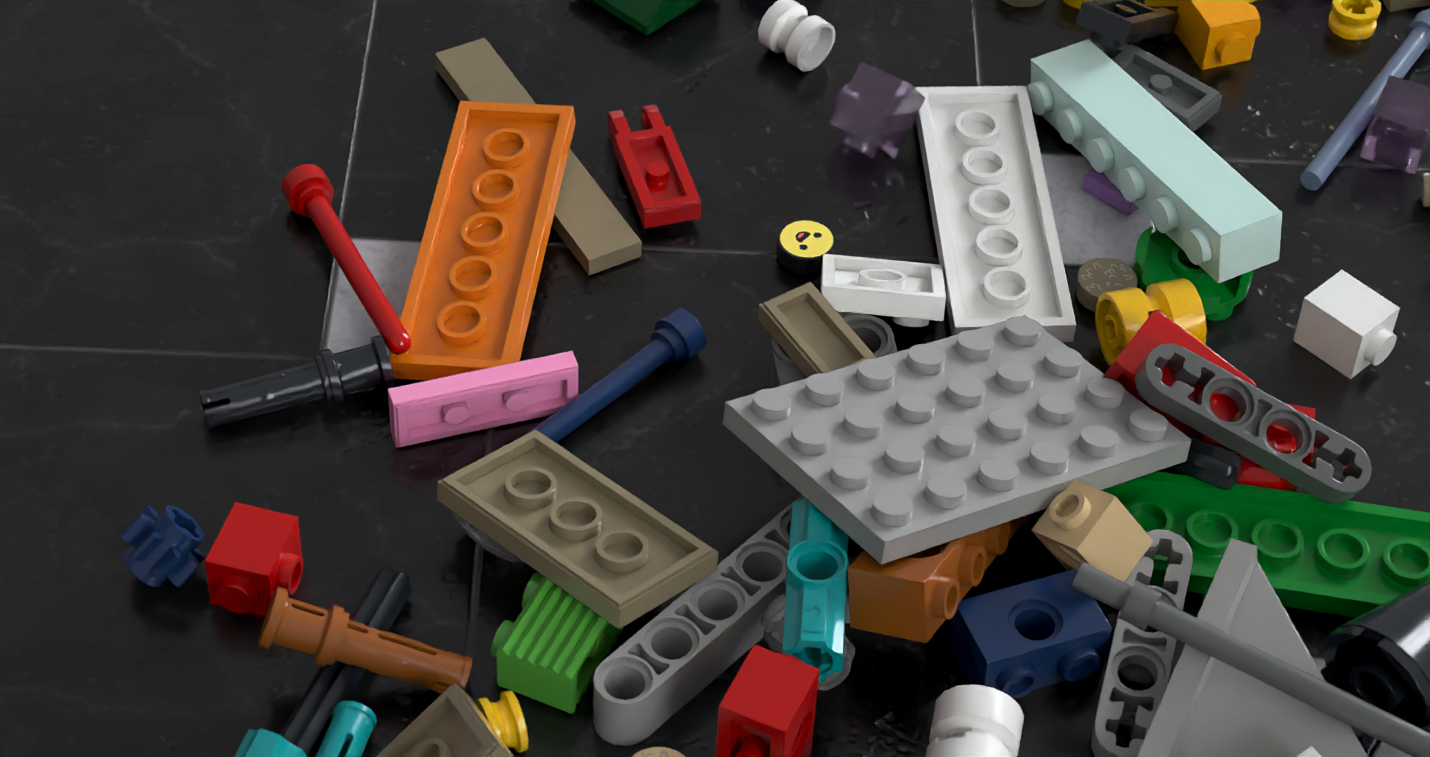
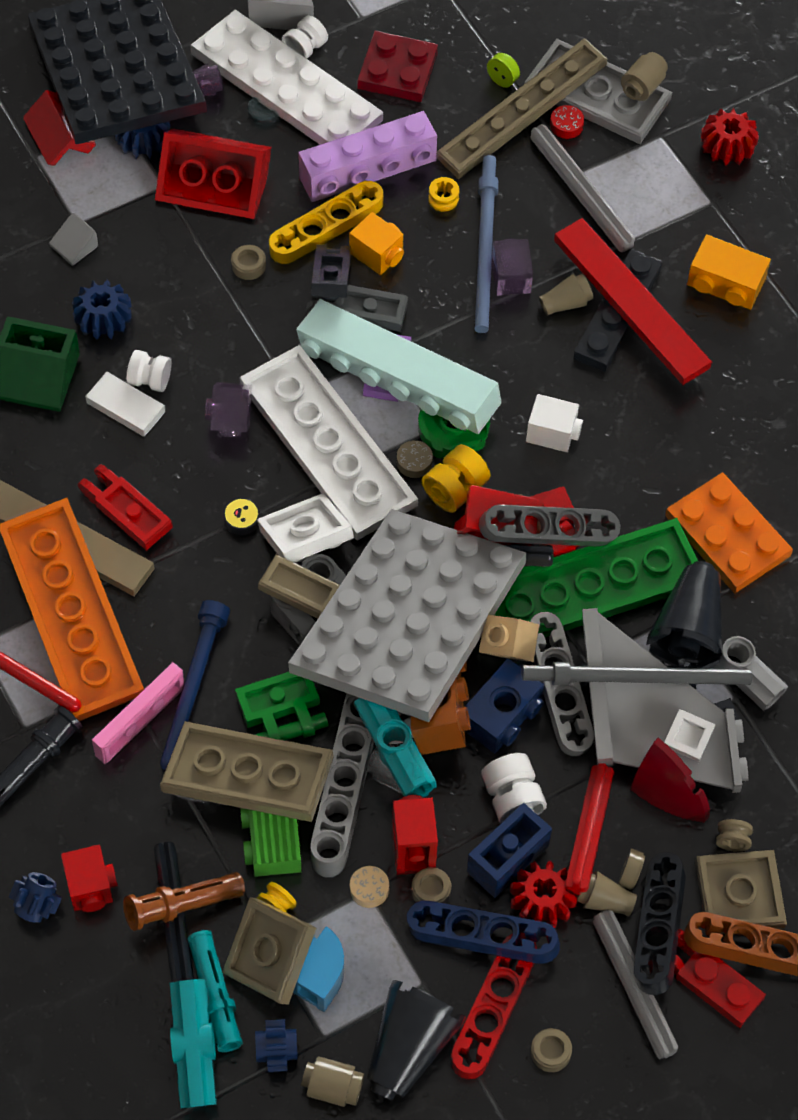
camera: 30 degrees left, 15 degrees up
none -> white tile [85,372,165,437]
none -> green plate [235,672,329,741]

